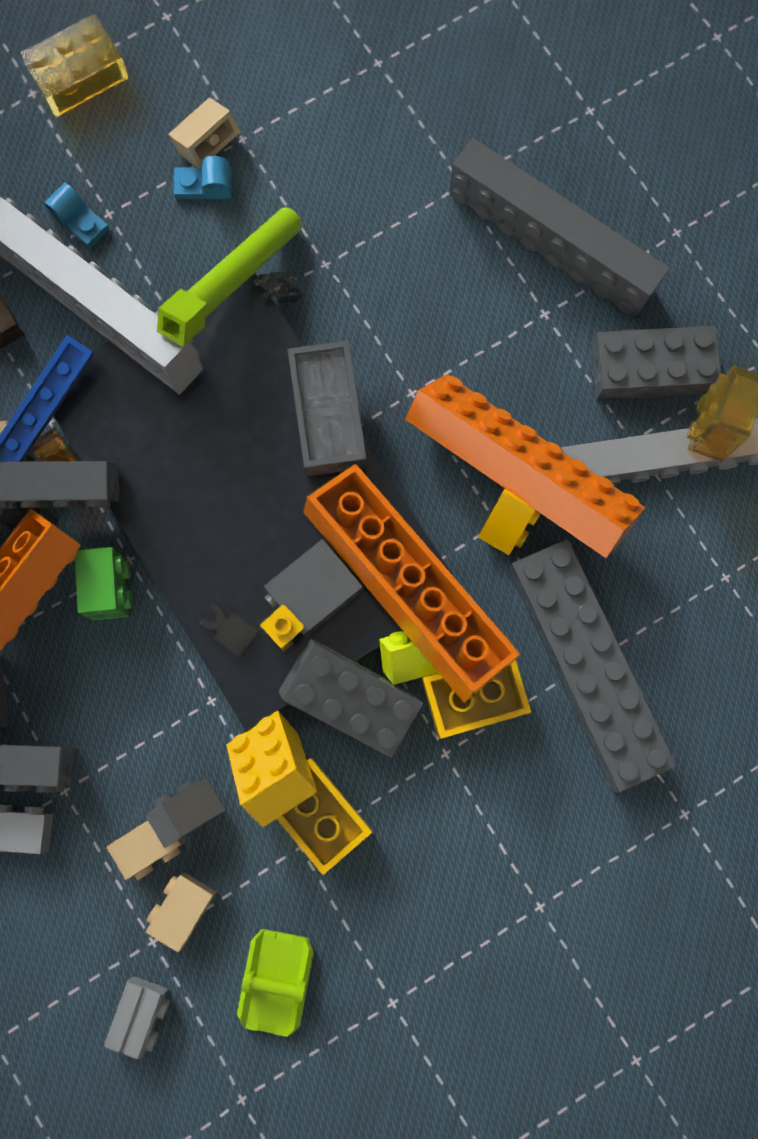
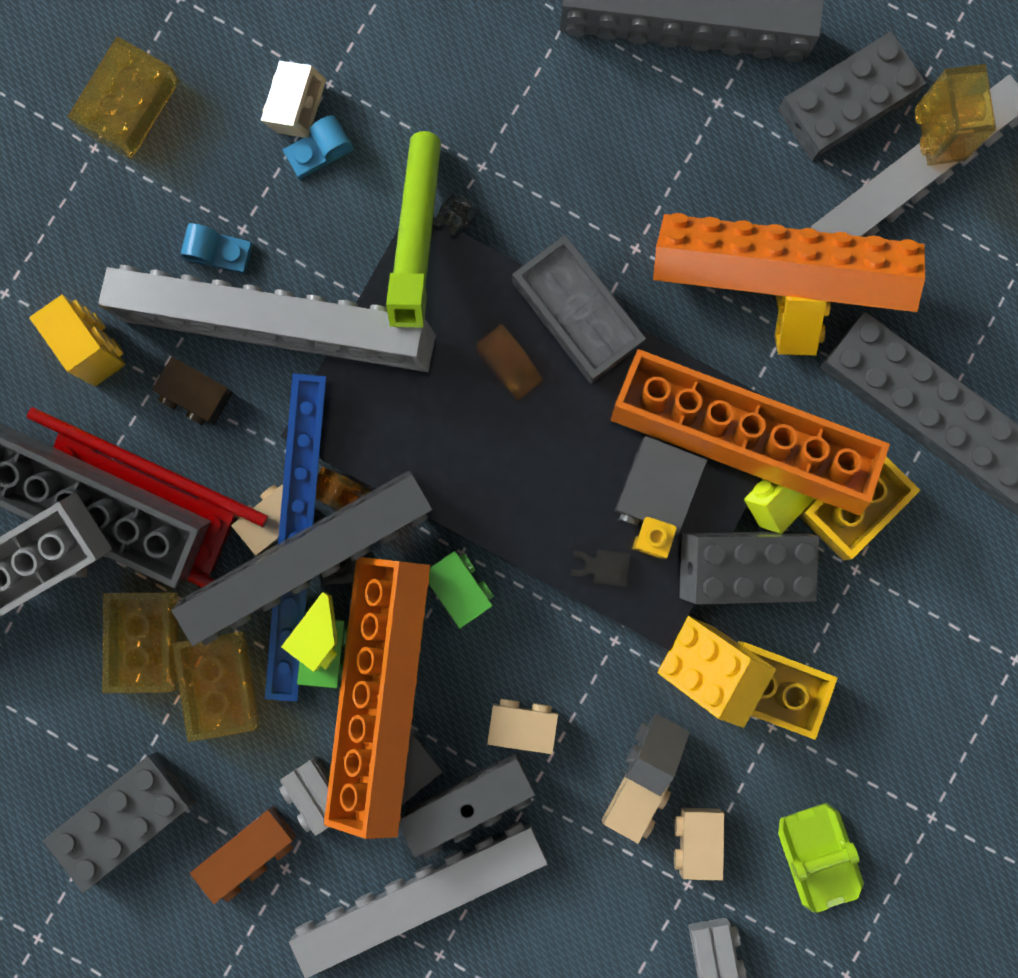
camera: 30 degrees left, 5 degrees up
none -> clear orange slope [476,324,543,401]
none -> tan brick [487,698,558,754]

